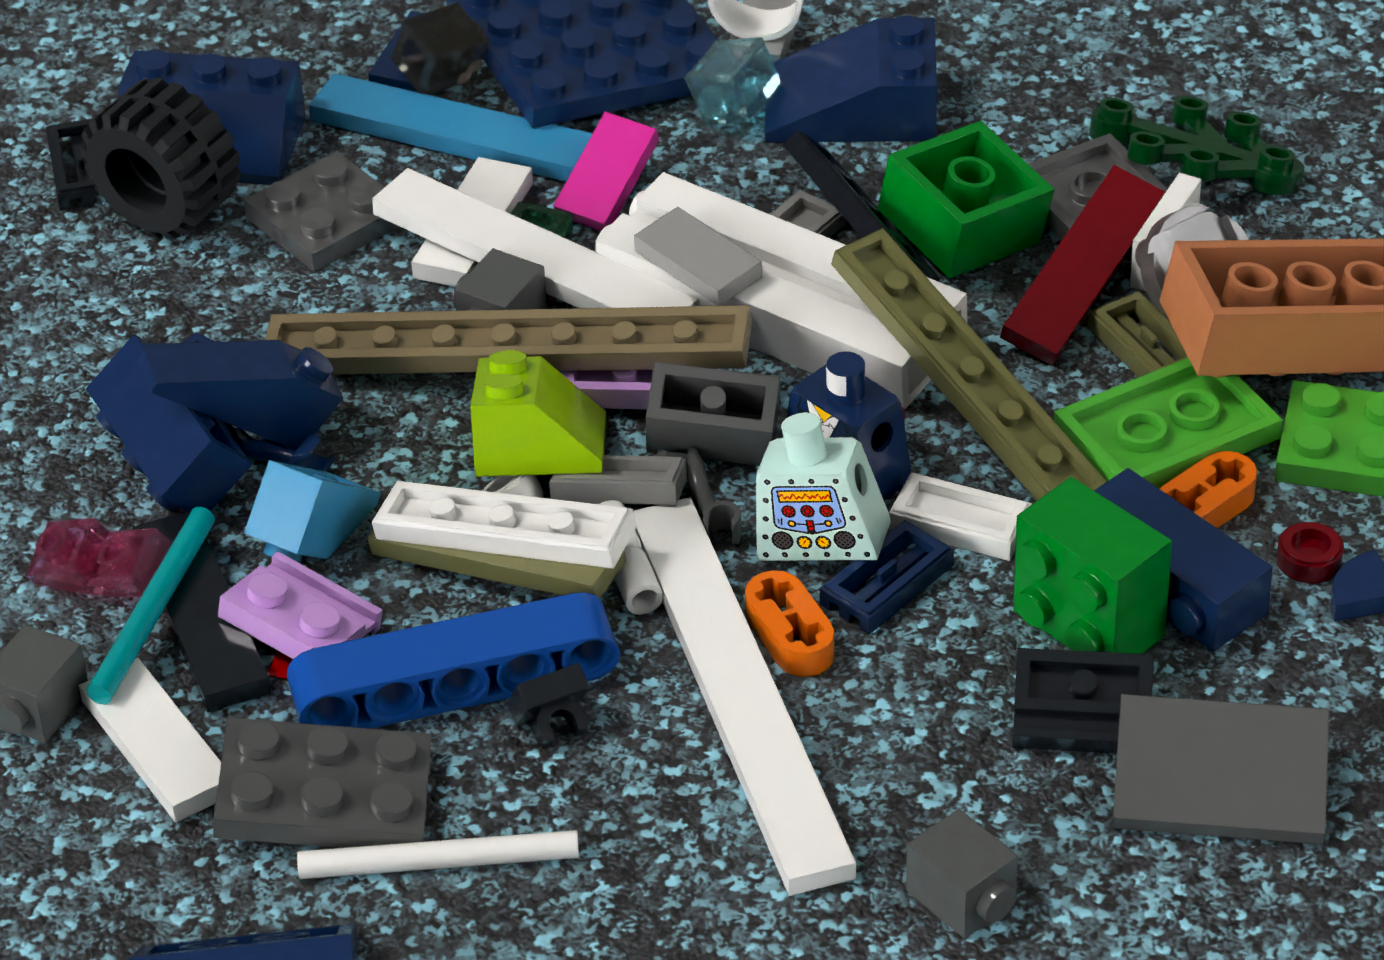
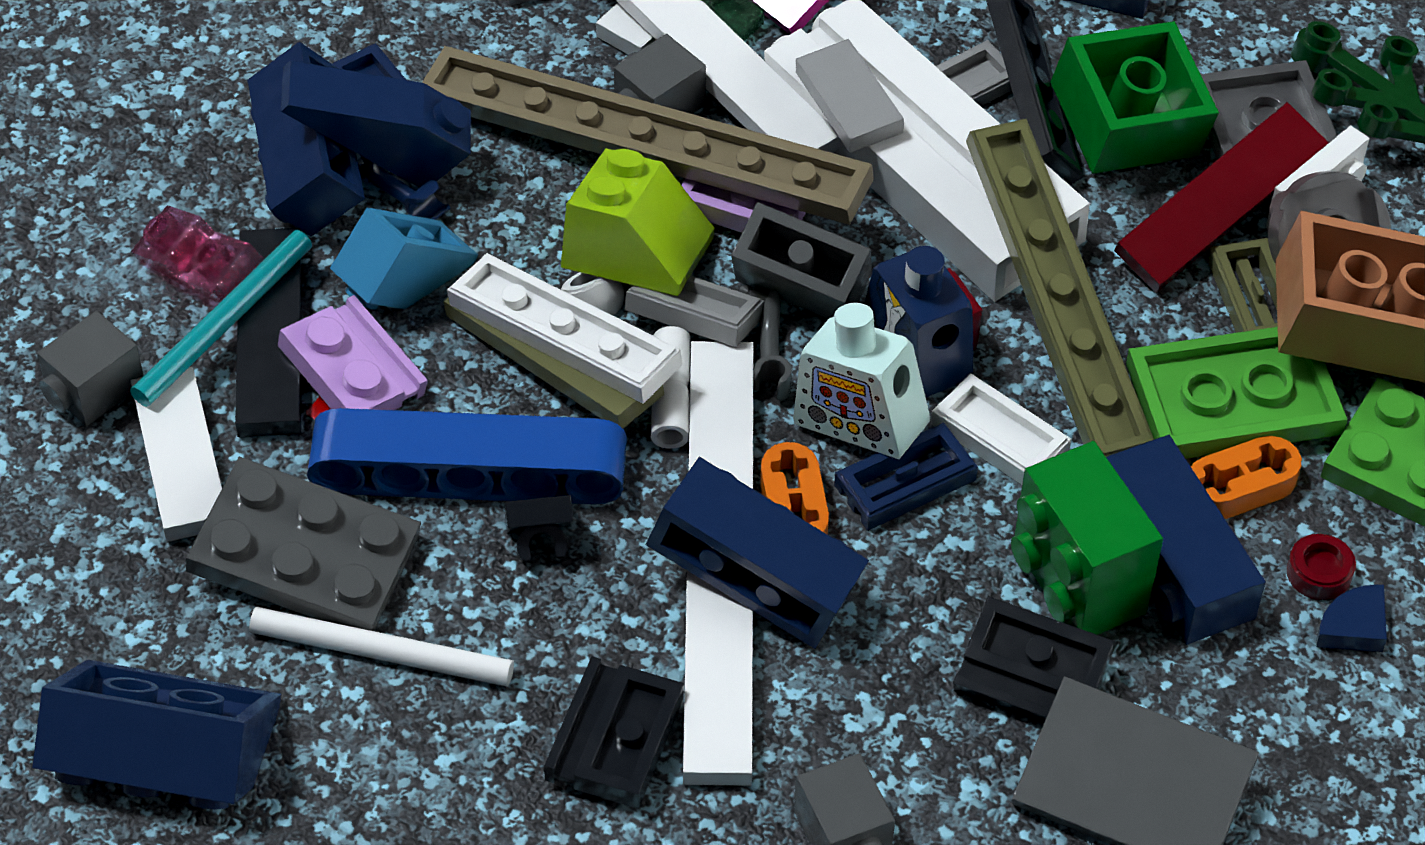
camera: 15 degrees right, 10 degrees up
none -> black plate [544,656,684,809]
none -> dark blue brick [645,456,869,649]

